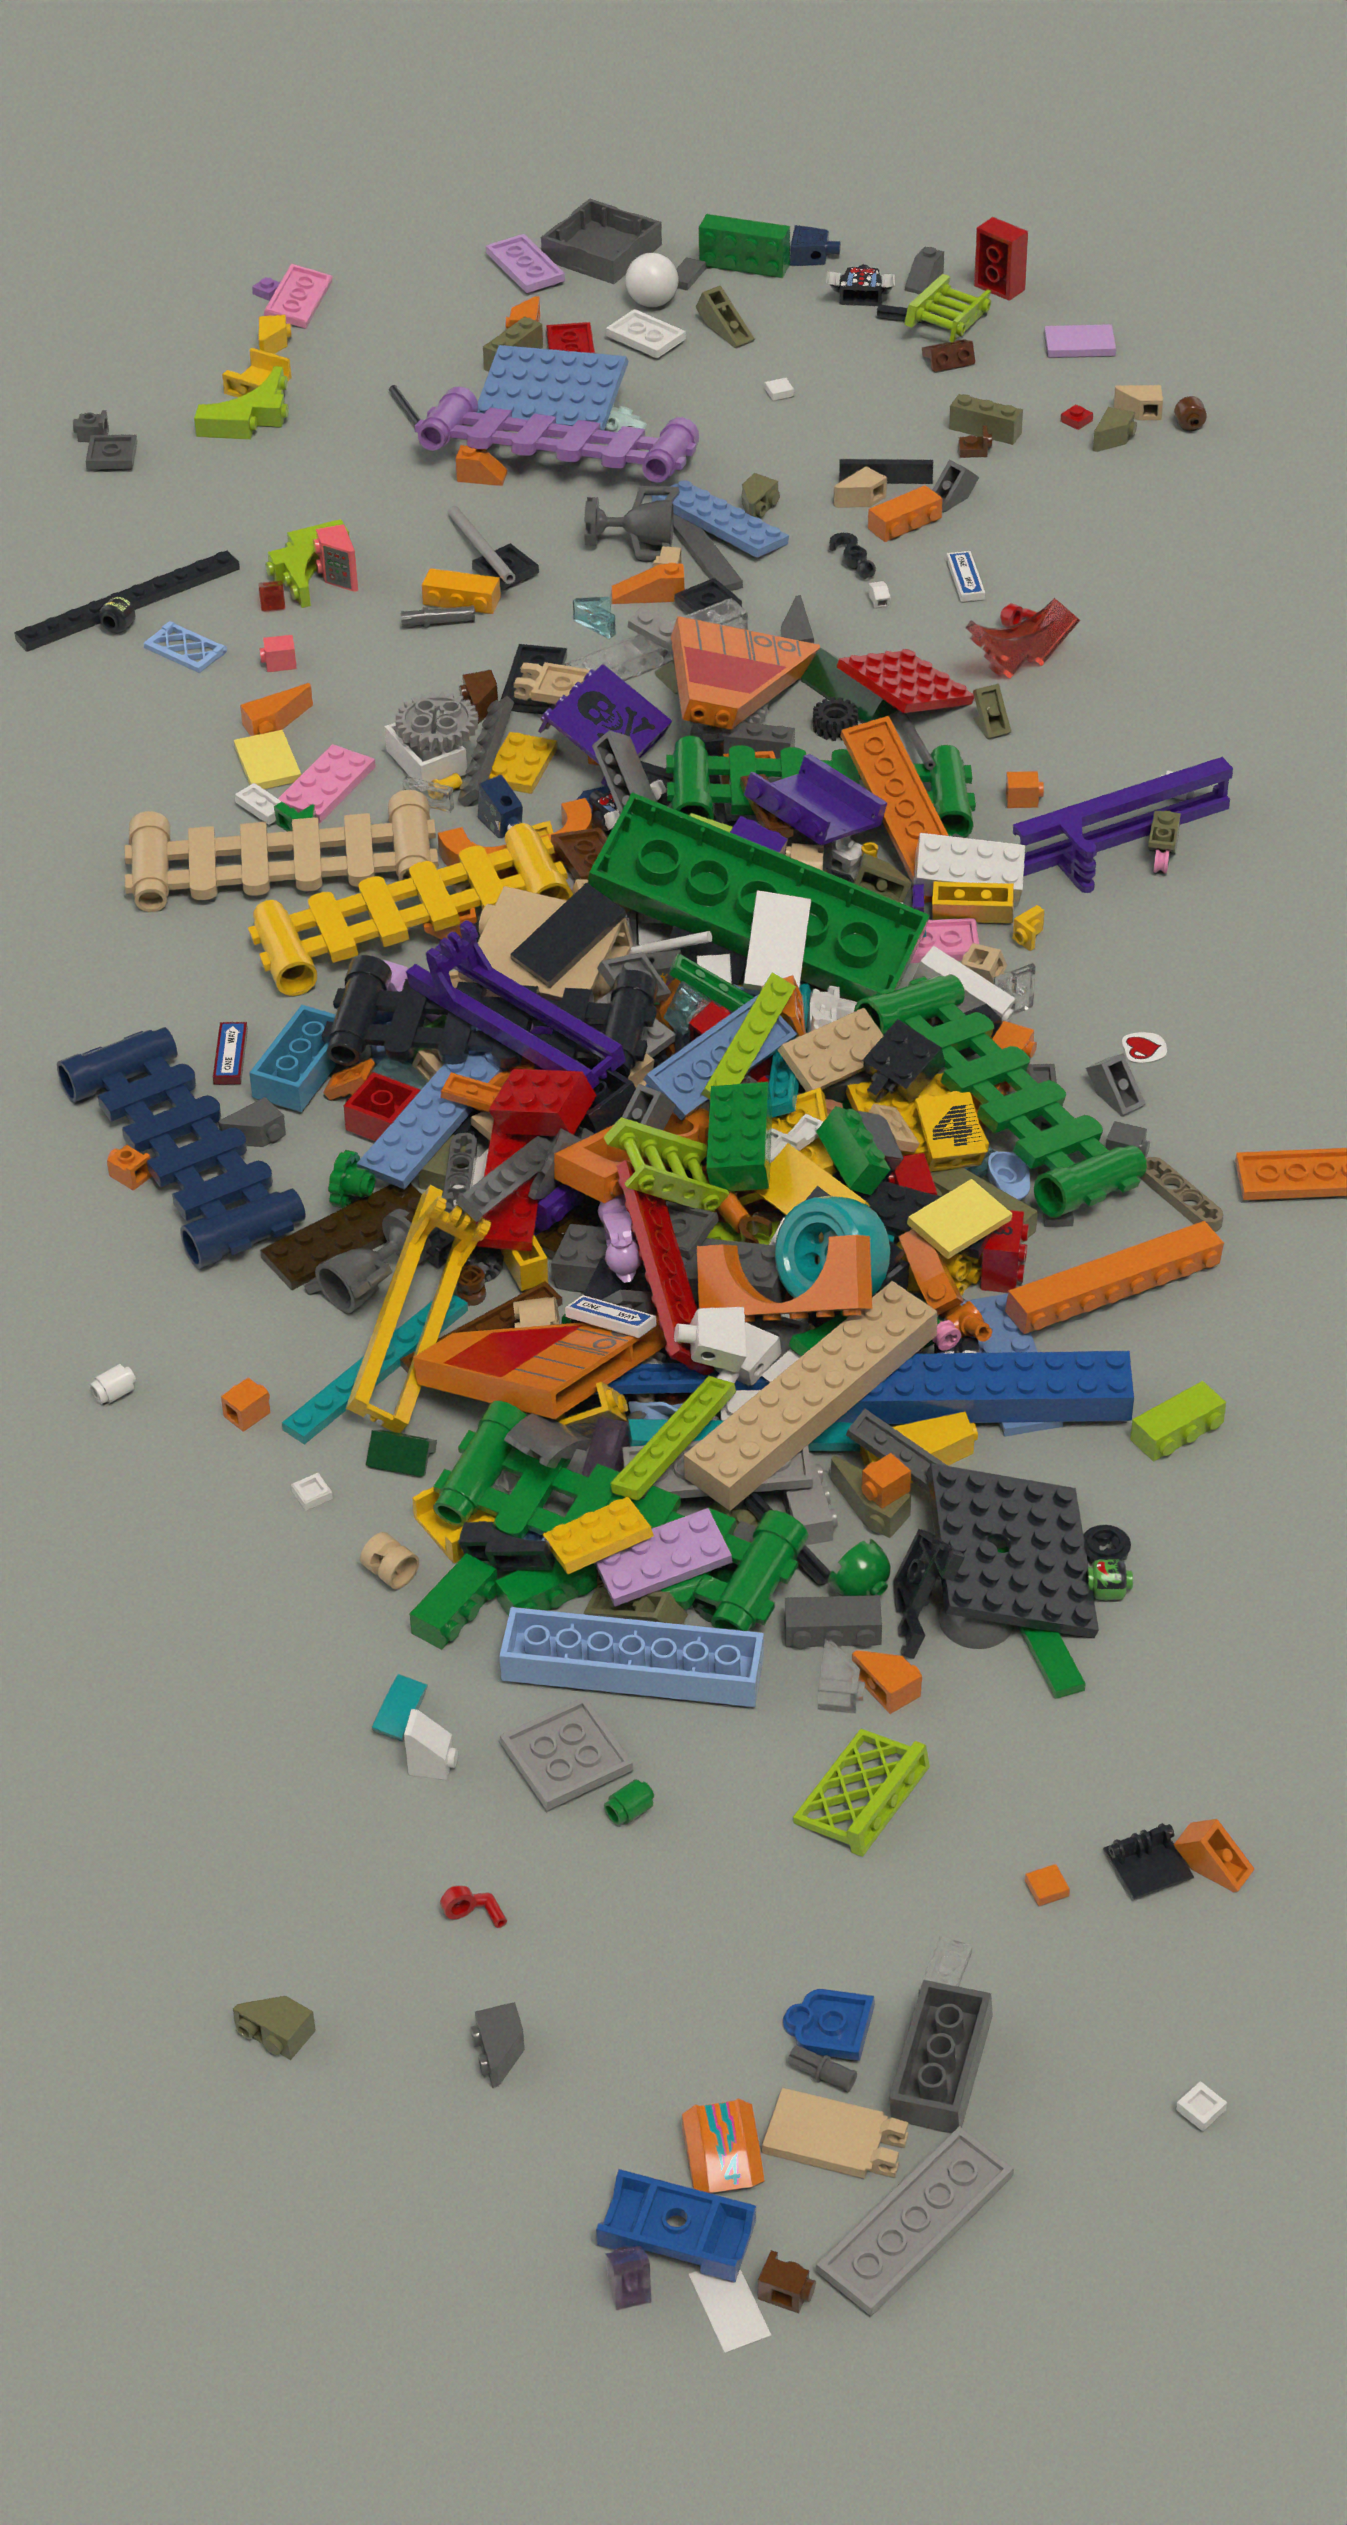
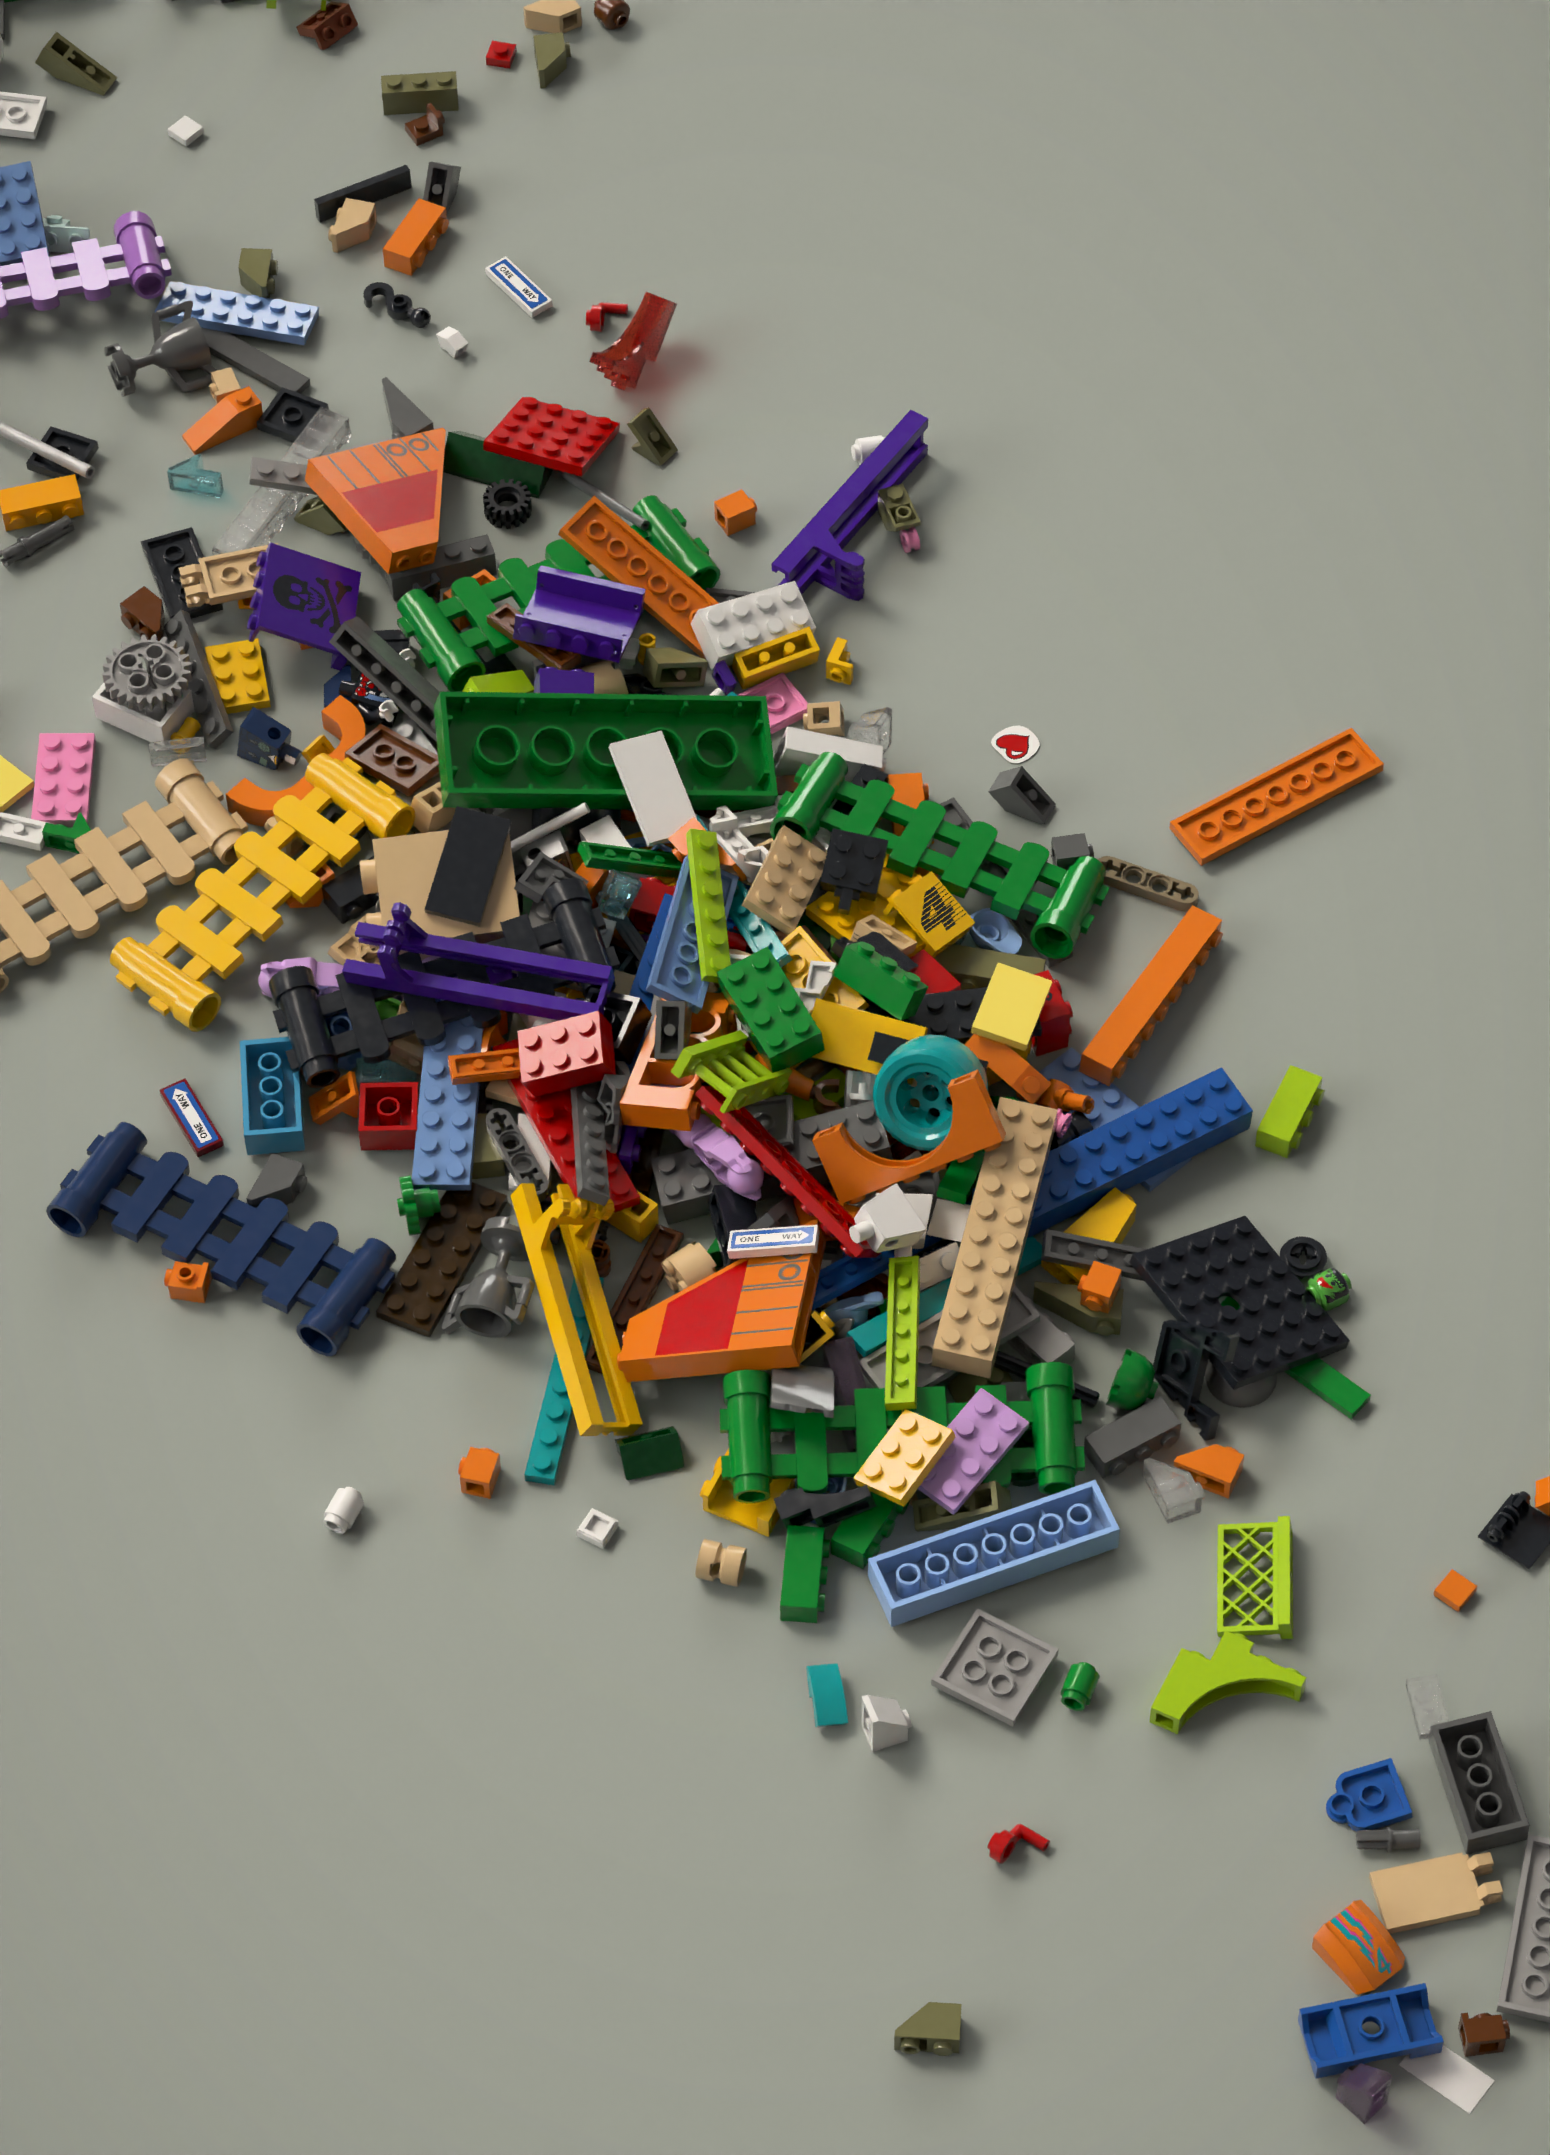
camera: 30 degrees left, 10 degrees up
dark grey slope [470,2002,525,2088] -> none
none -> lime arch [1149,1630,1307,1734]

